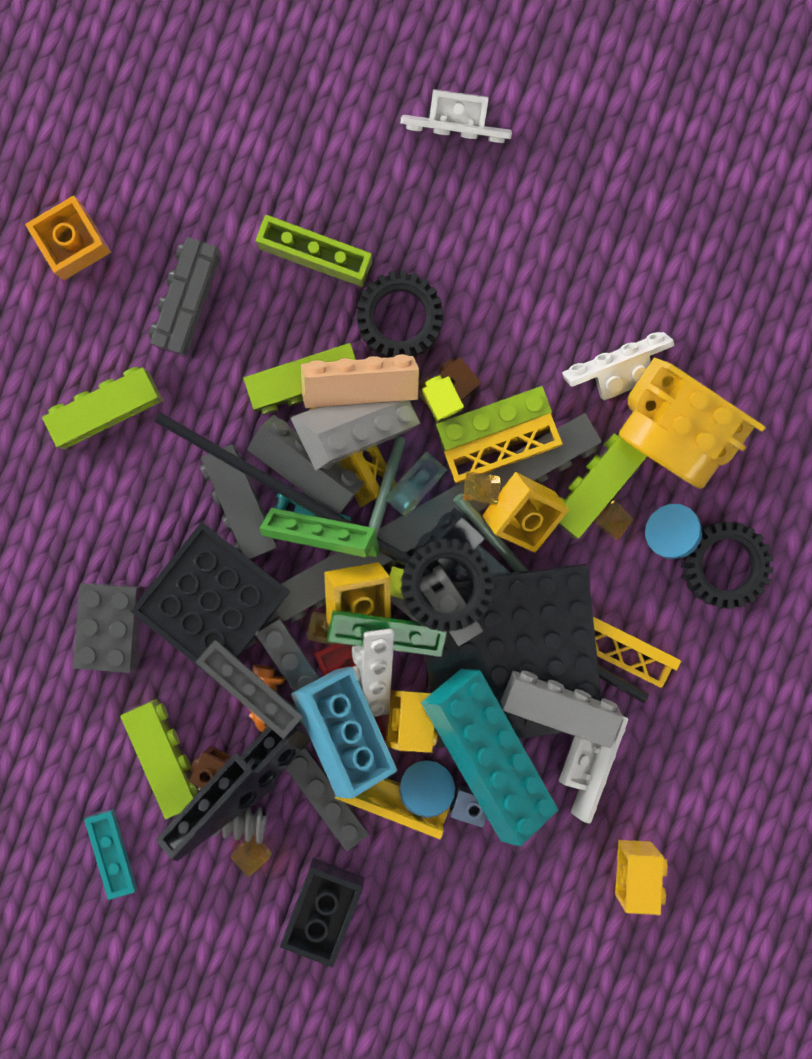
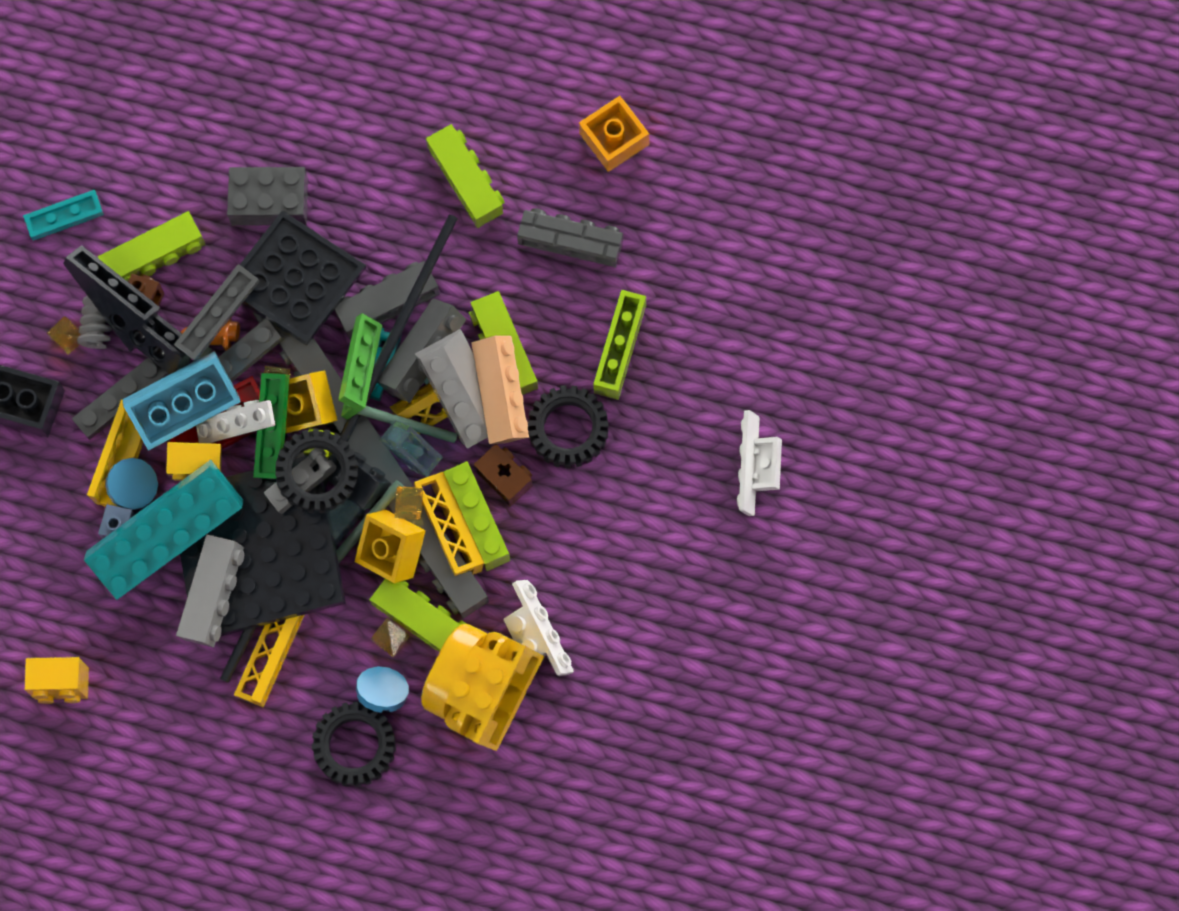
camera: 85 degrees right, 15 degrees down
neon yellow brick [422,375,464,422] -> none
white bracket [559,716,628,824] -> none

